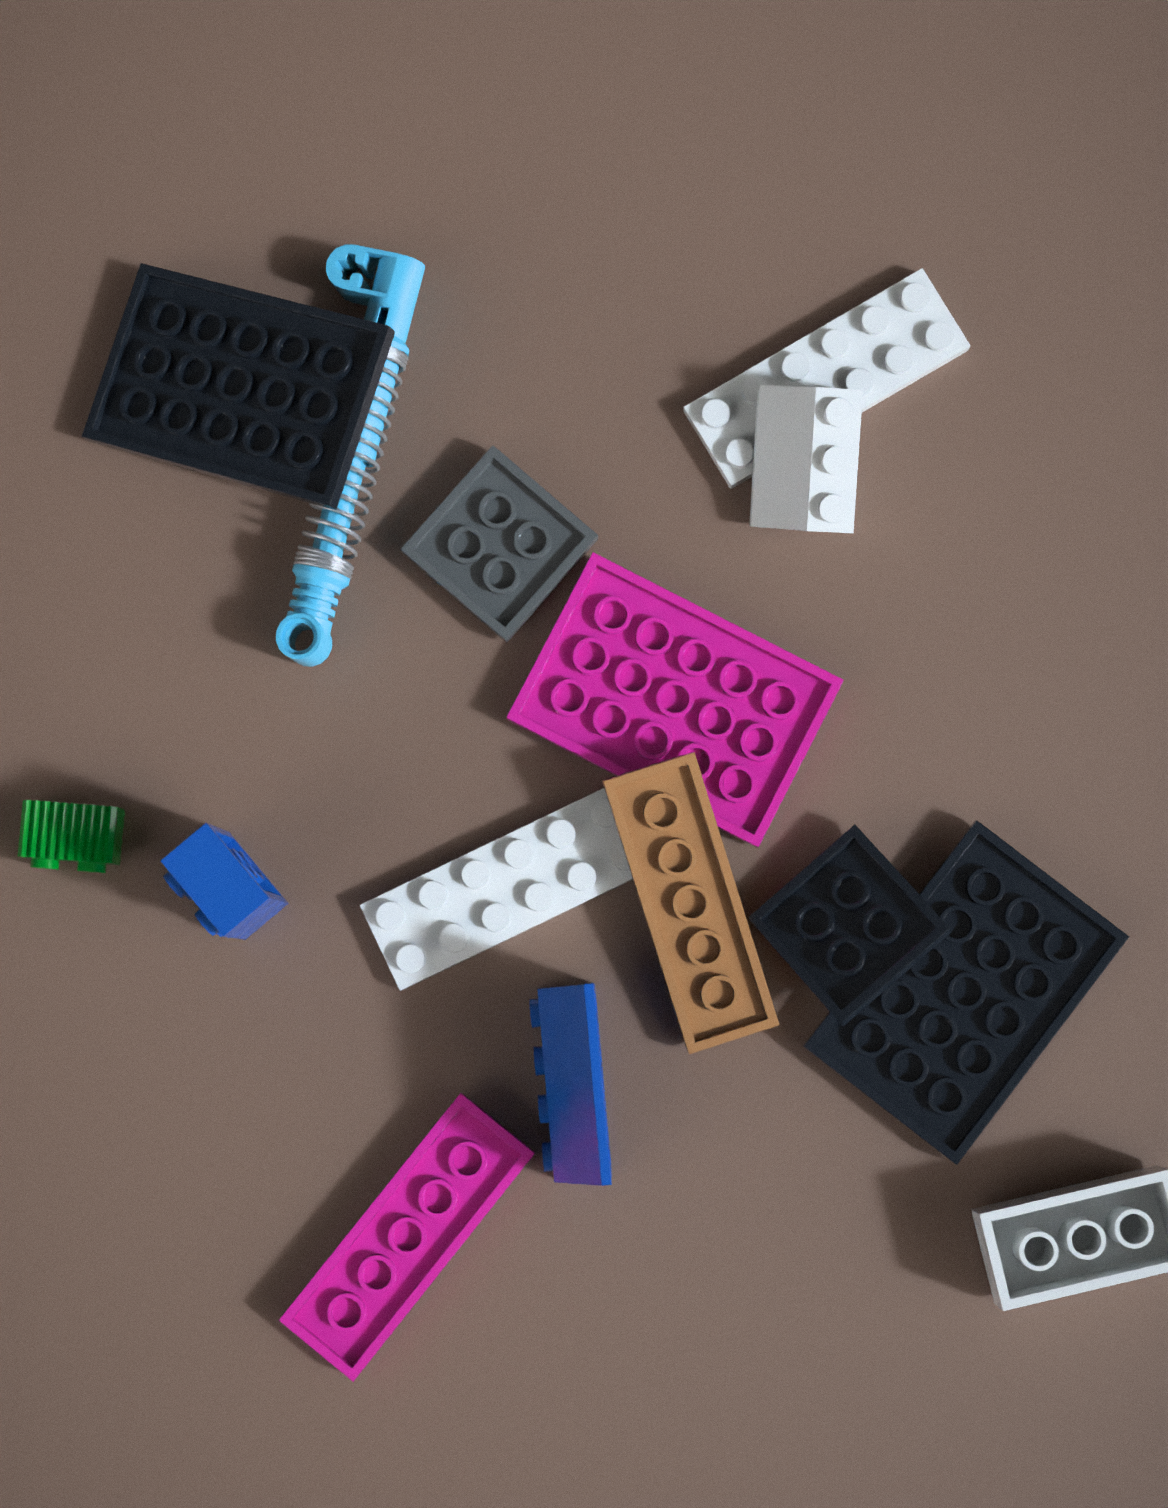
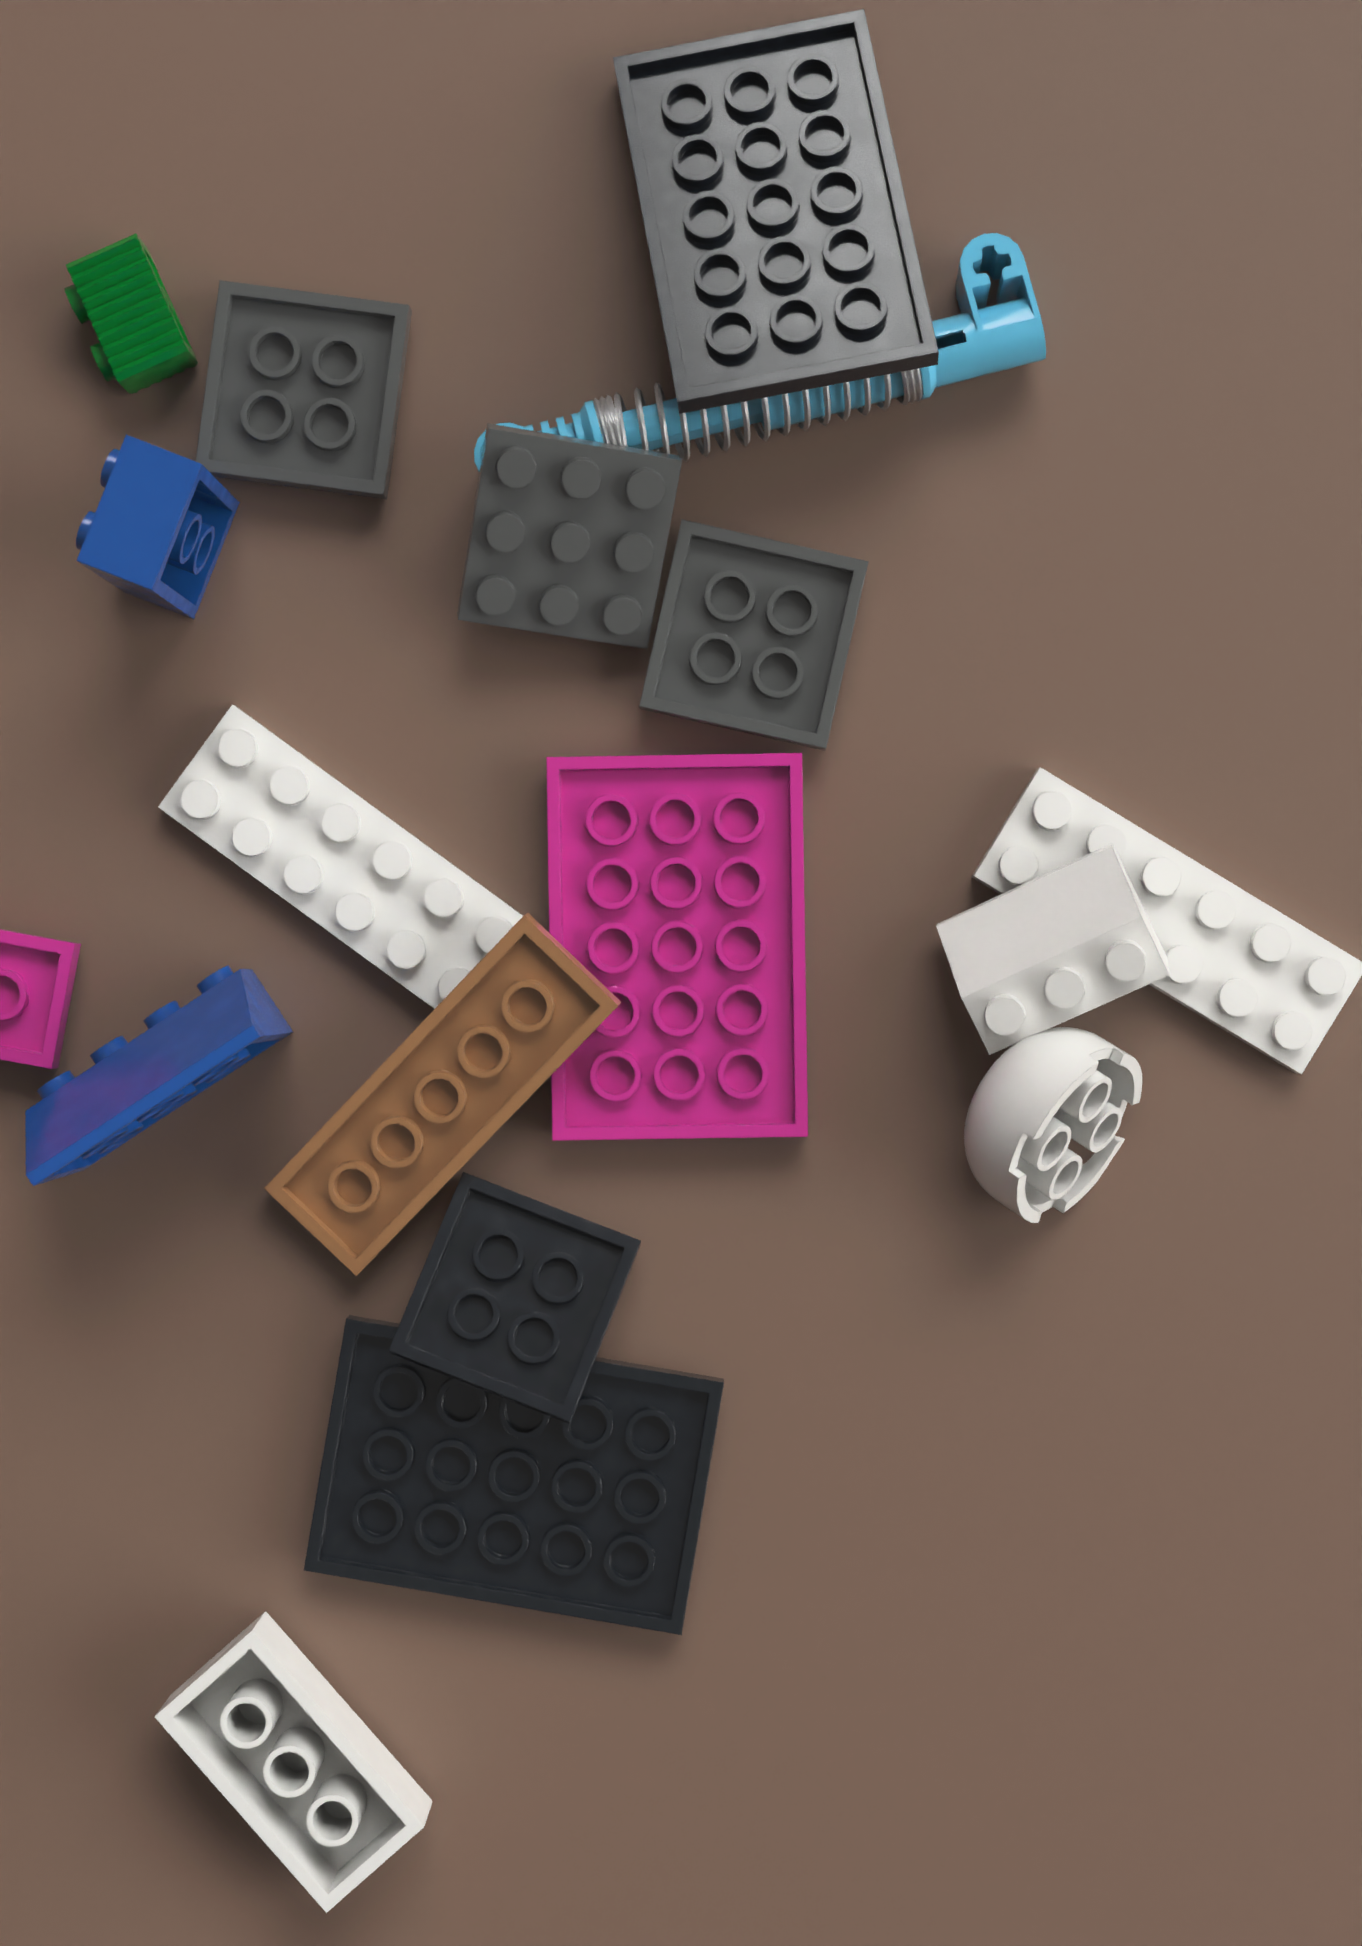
camera: 50 degrees right, 5 degrees up
none -> dark grey plate [196,280,412,500]
none -> dark grey plate [457,423,682,649]
none -> white cylinder [964,1027,1142,1223]

